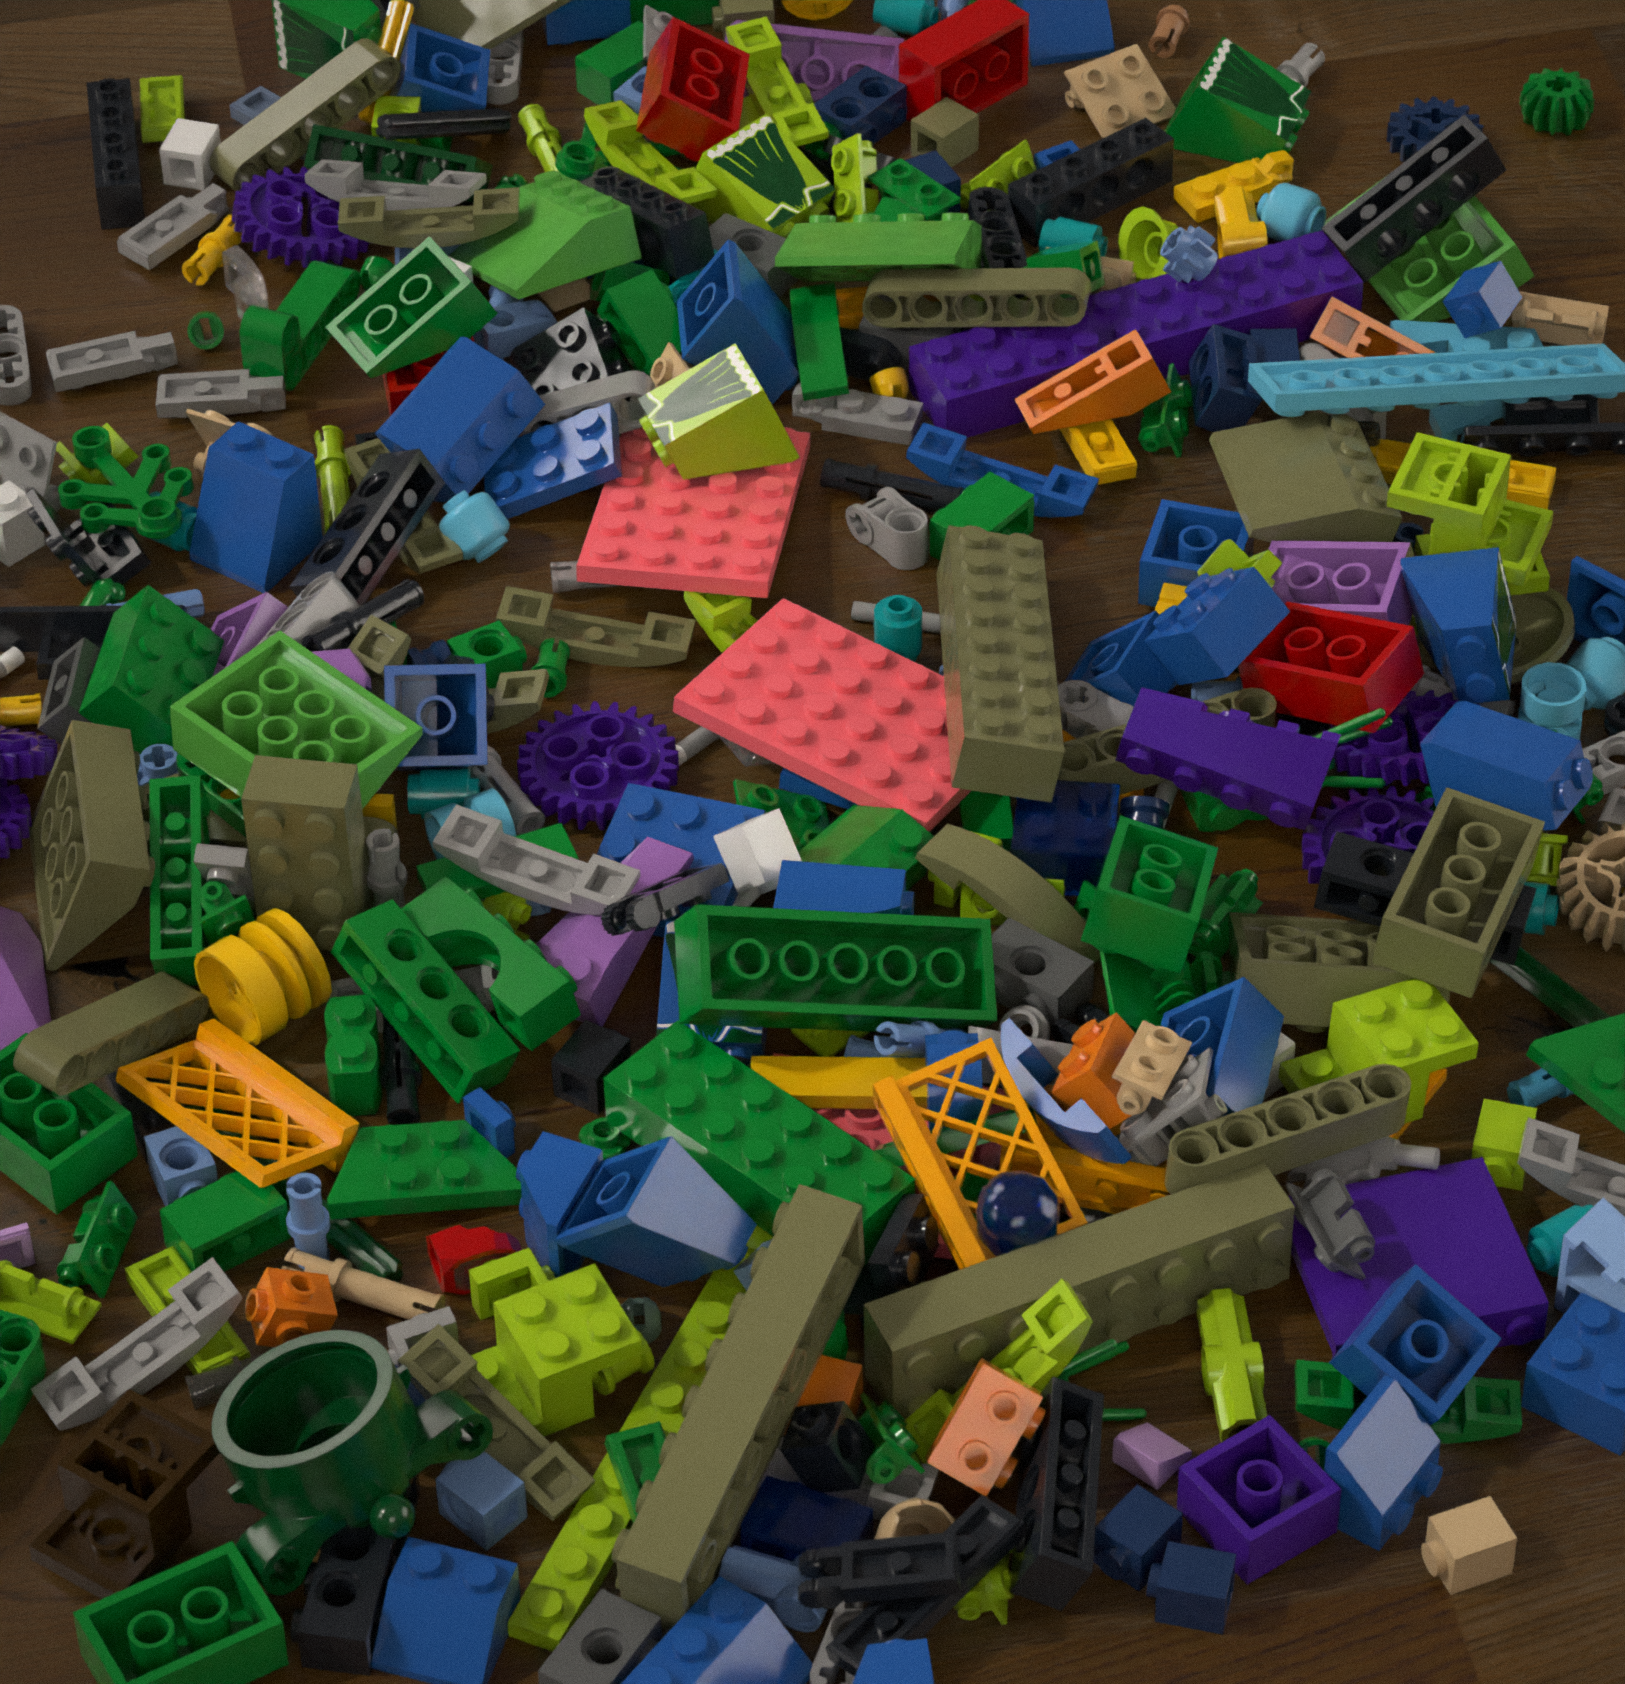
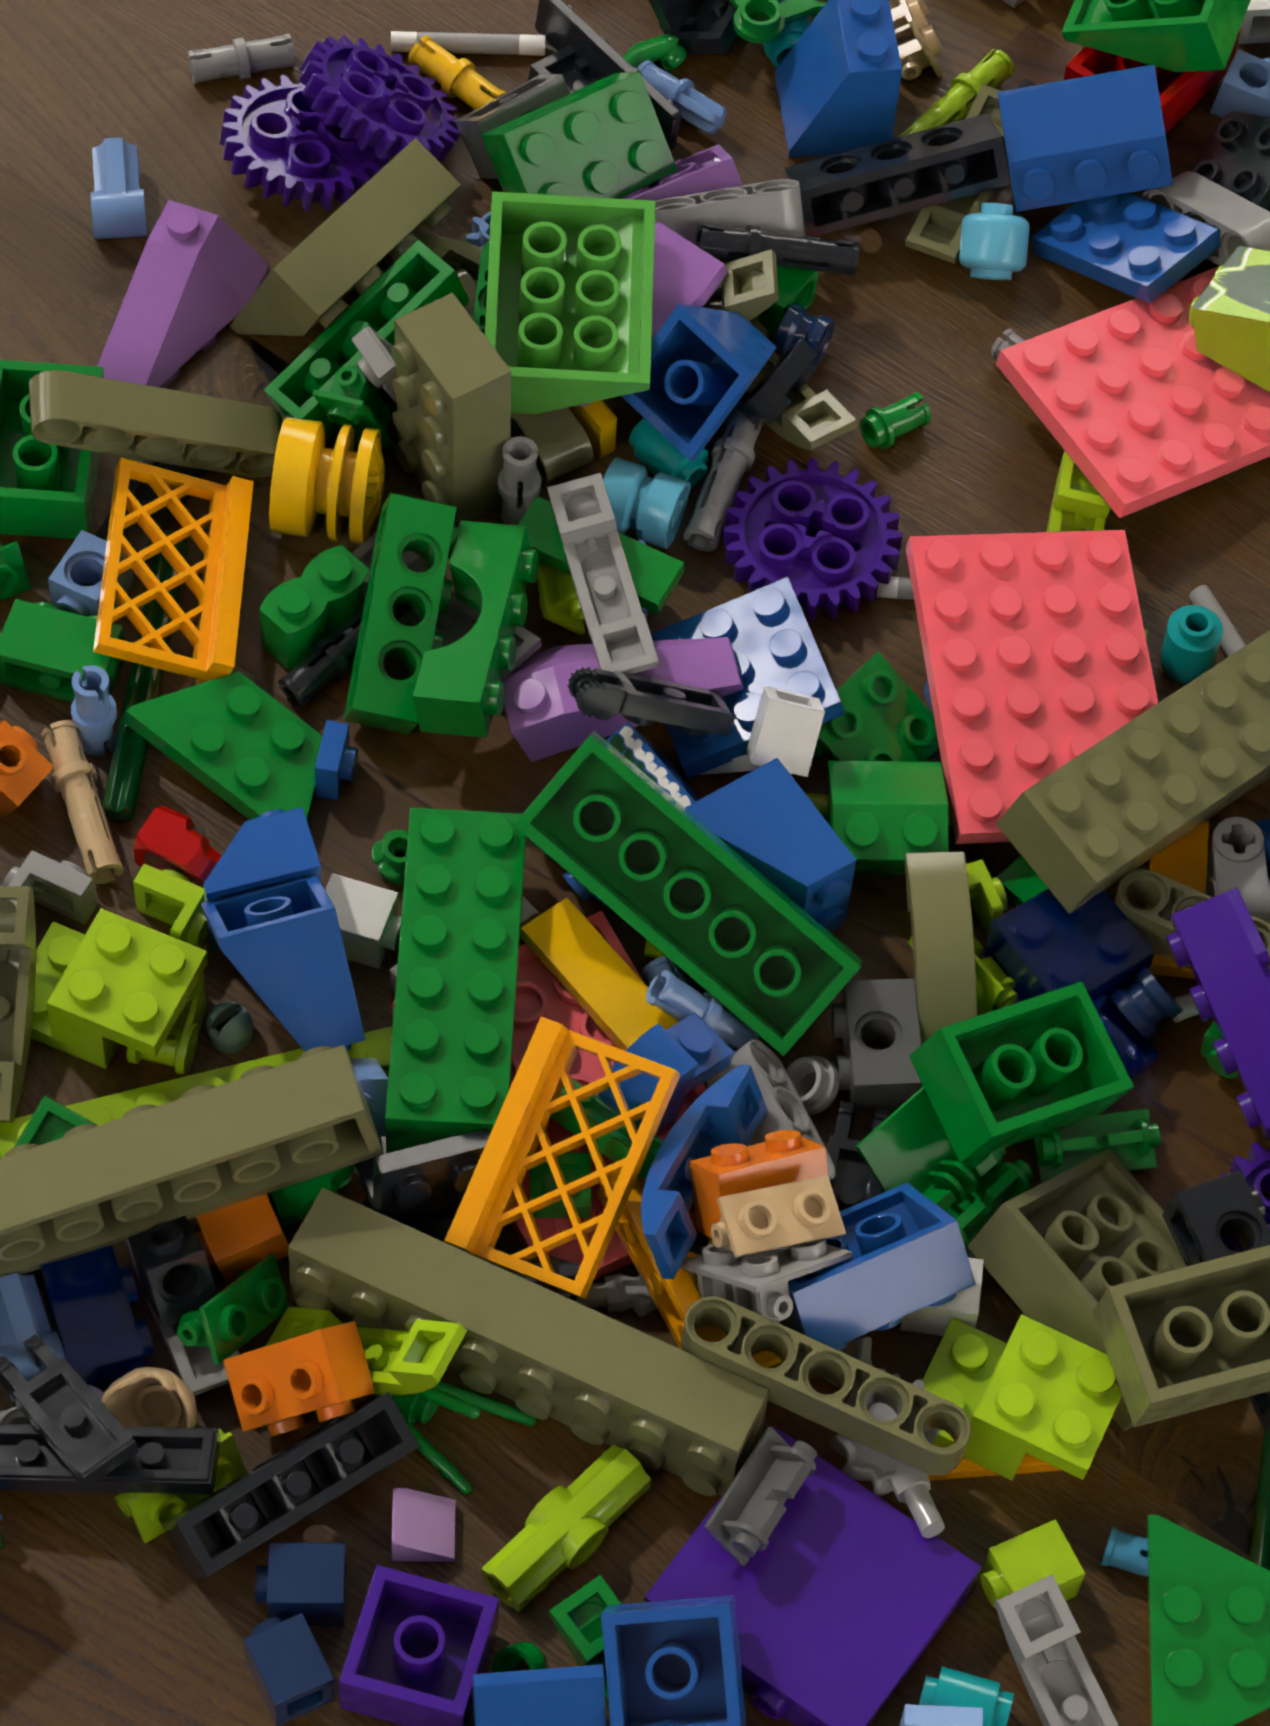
camera: 45 degrees right, 15 degrees up
green brick [447,620,527,689] -> none
olive slope [496,586,696,667] -> none
black brick [551,1020,631,1115] -> none
clear blue hair [976,1170,1060,1256] -> none

